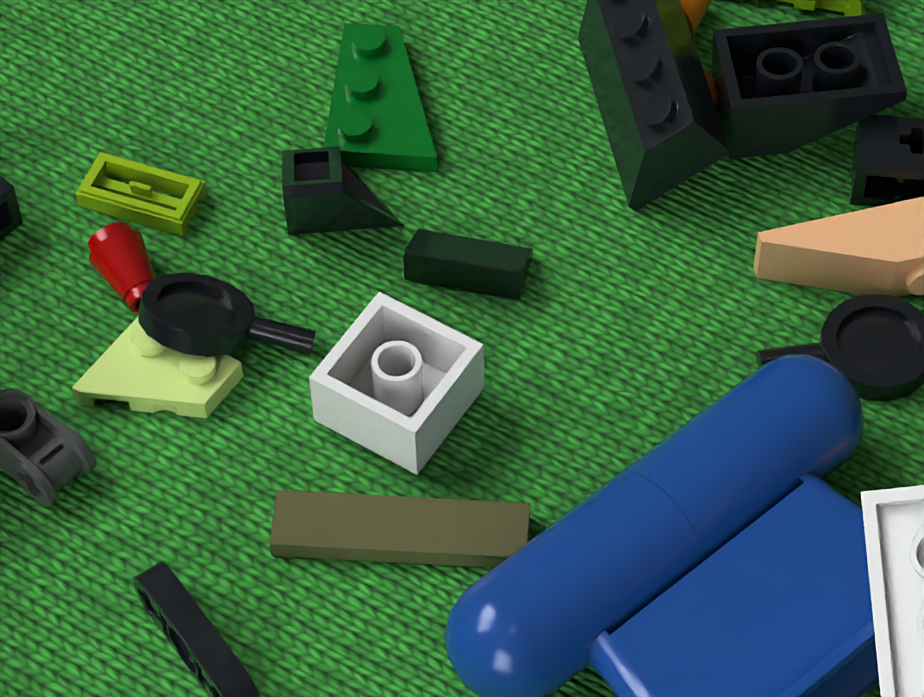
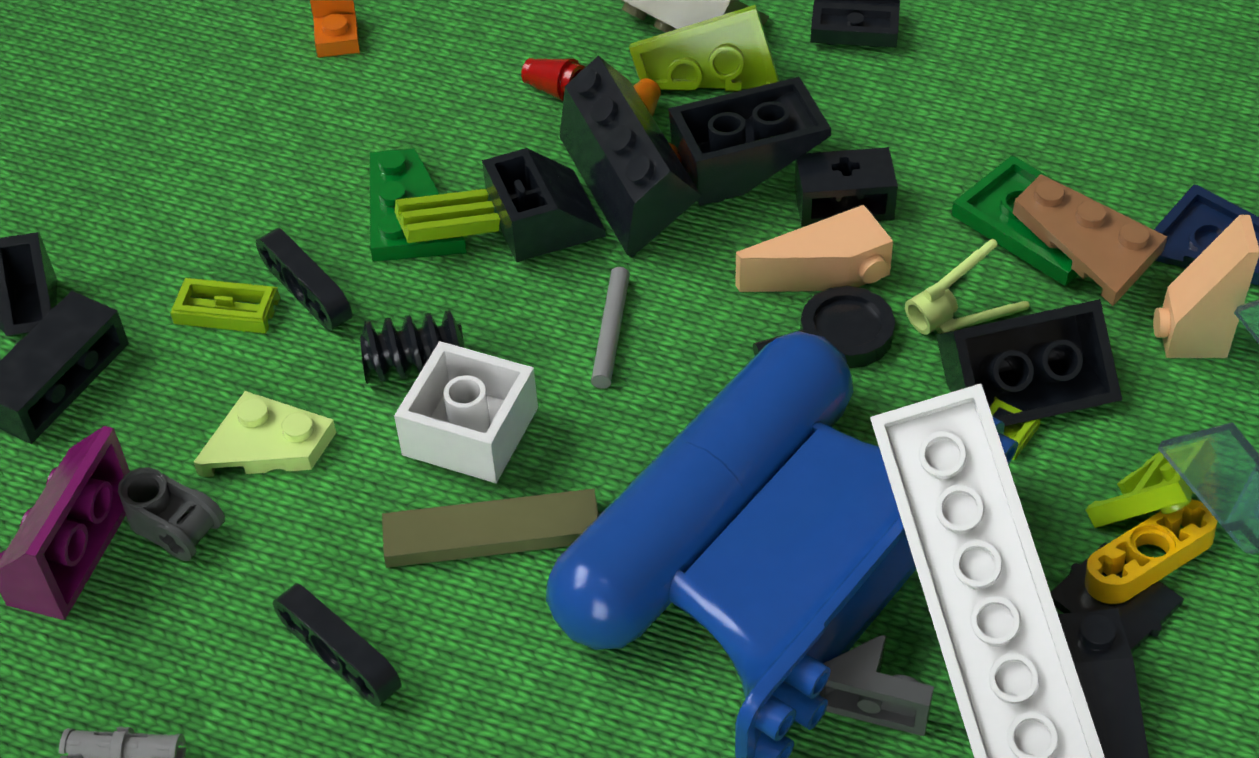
camera: 10 degrees left, 5 degrees down
red cone [87,222,156,313] -> none
black piece [138,272,316,357] -> none
black slope [282,146,404,235] -> none
black slope [403,229,533,300] -> none
none -> black beam [256,228,352,331]
none -> black piece [360,310,465,384]
none -> lime tile [395,189,500,243]
none -> black slope [482,148,606,263]
none -> light grey bar [591,267,630,389]

